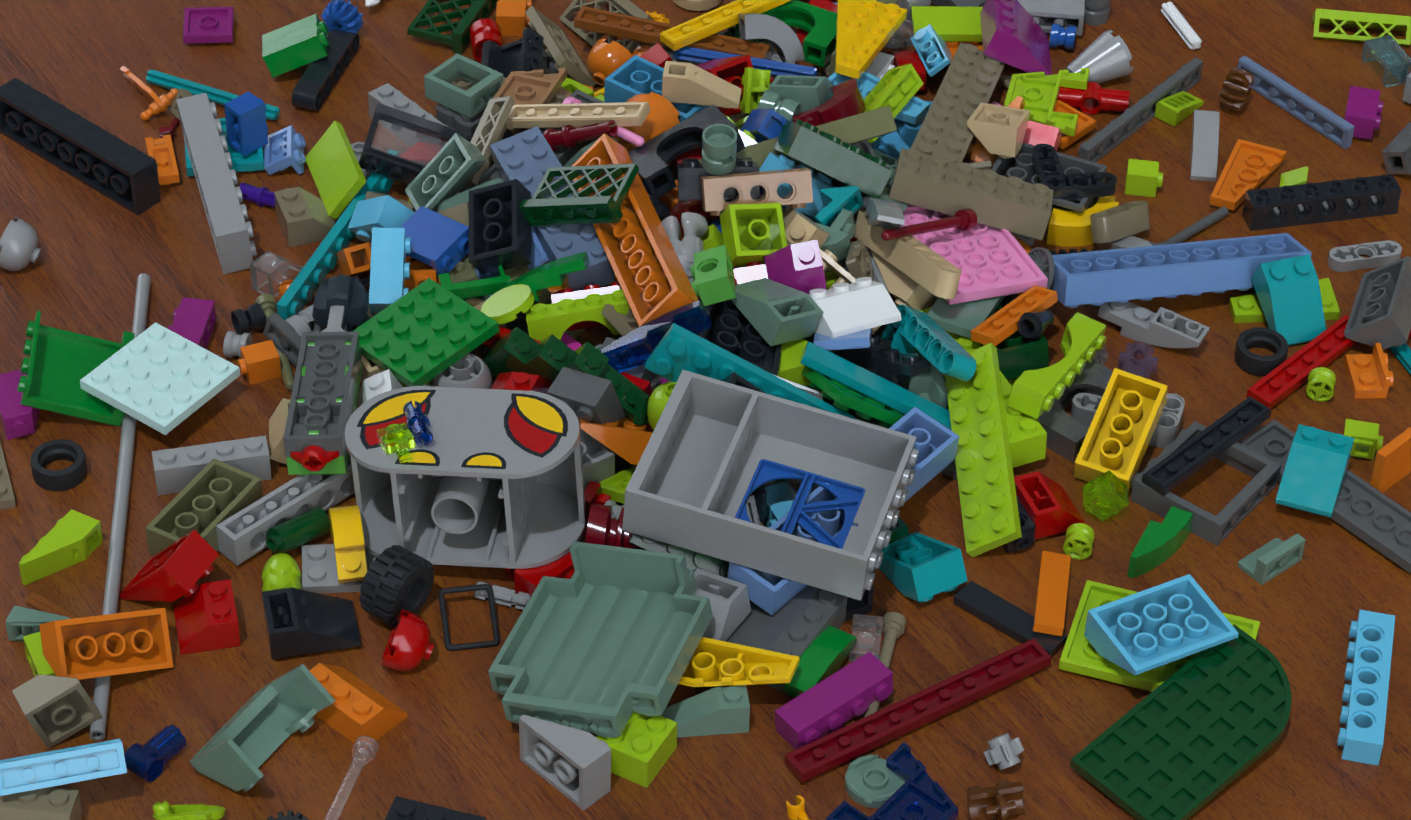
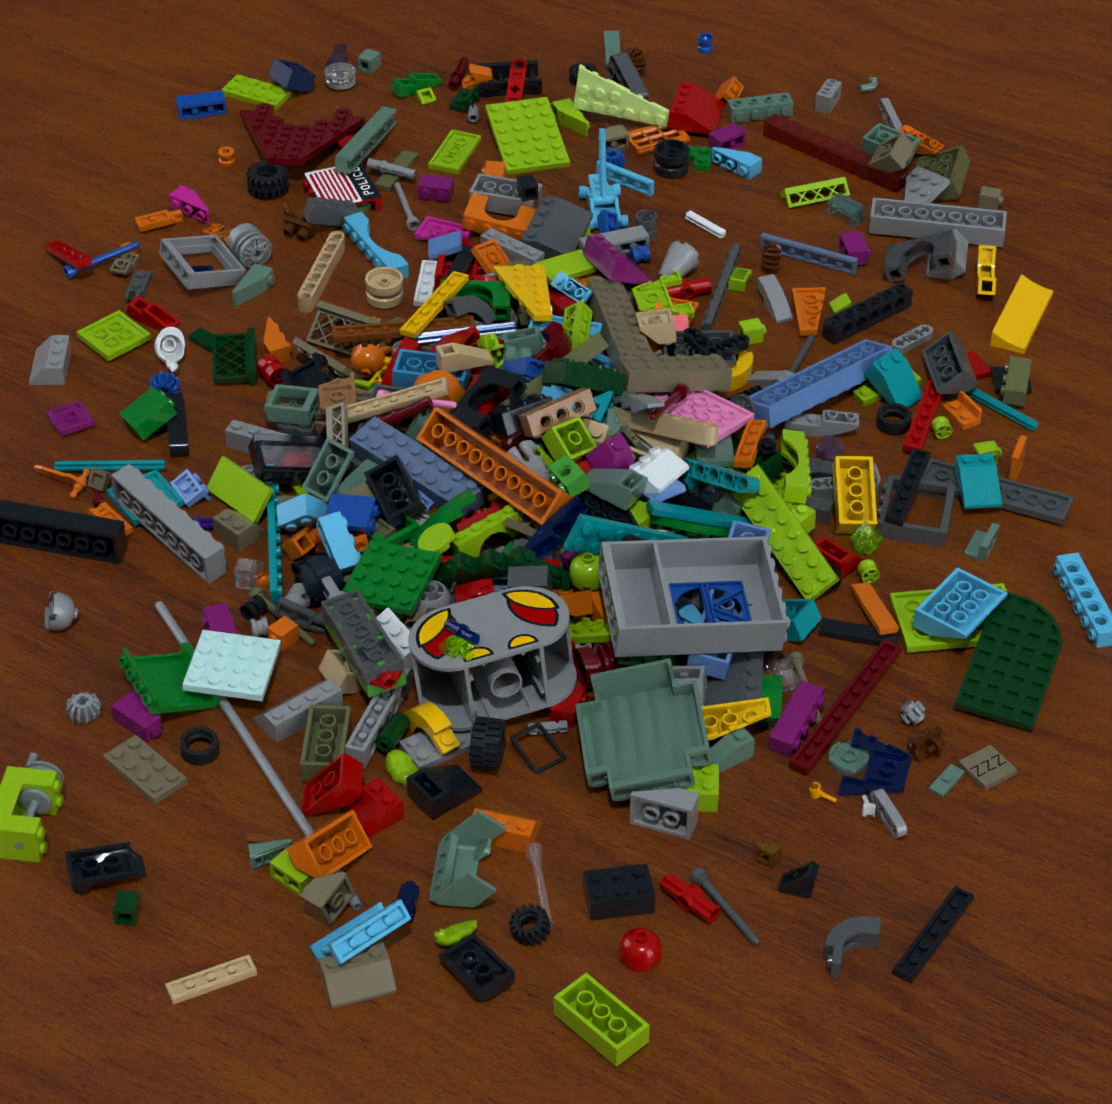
camera: 25 degrees left, 0 degrees up
lime slope [19,509,103,585] -> none
blue brick [224,91,268,156] -> none
red cylinder [381,609,434,672] -> none
dark green fence [519,163,639,226] -> none
sand green wheel [702,124,737,175] -> none
dark tan beam [1090,201,1150,243] -> none
green slope [1127,506,1193,579] -> none

